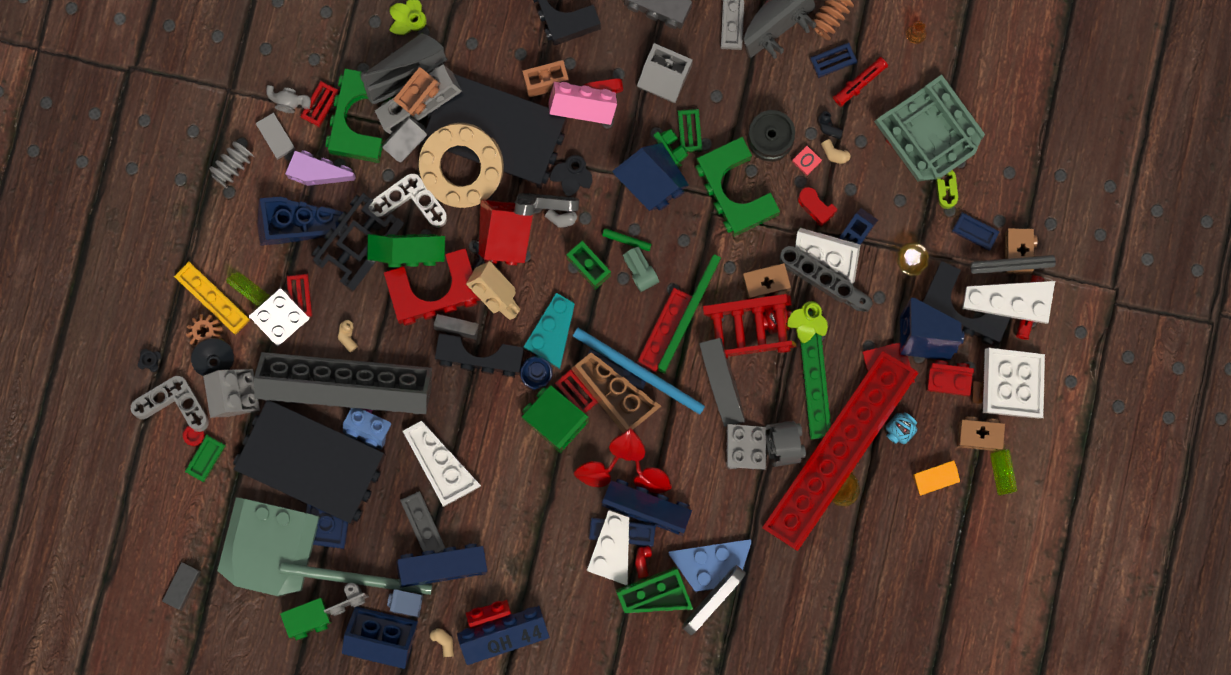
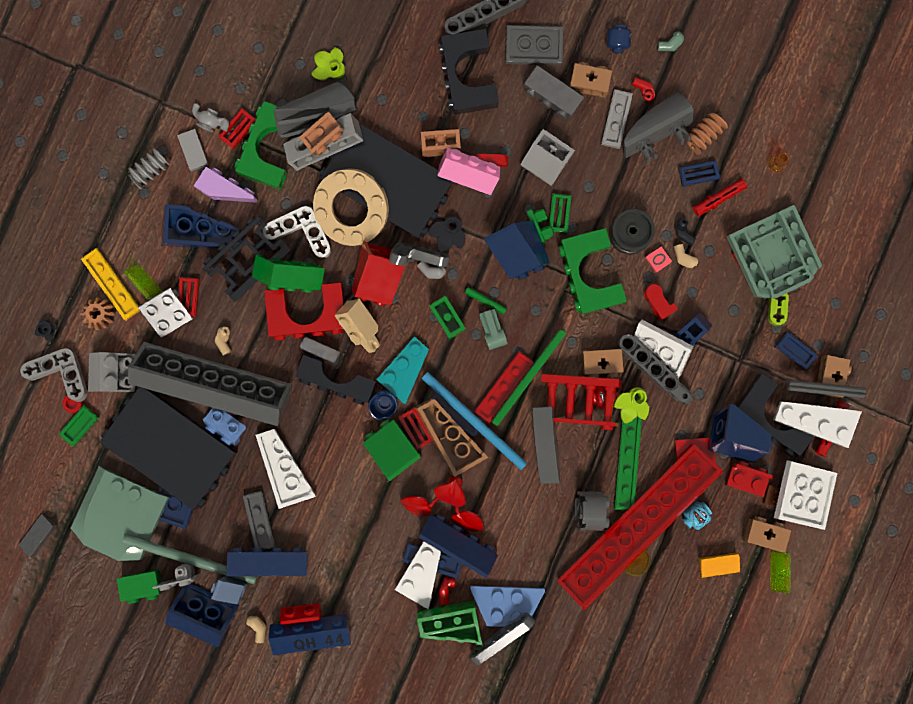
camera: 10 degrees right, 5 degrees up
black dish [191,338,234,376] -> none
flat silver slope [382,117,428,163] -> none
light grey hinge [726,424,766,470] -> none
clear yellow hair [897,242,929,276] -> none

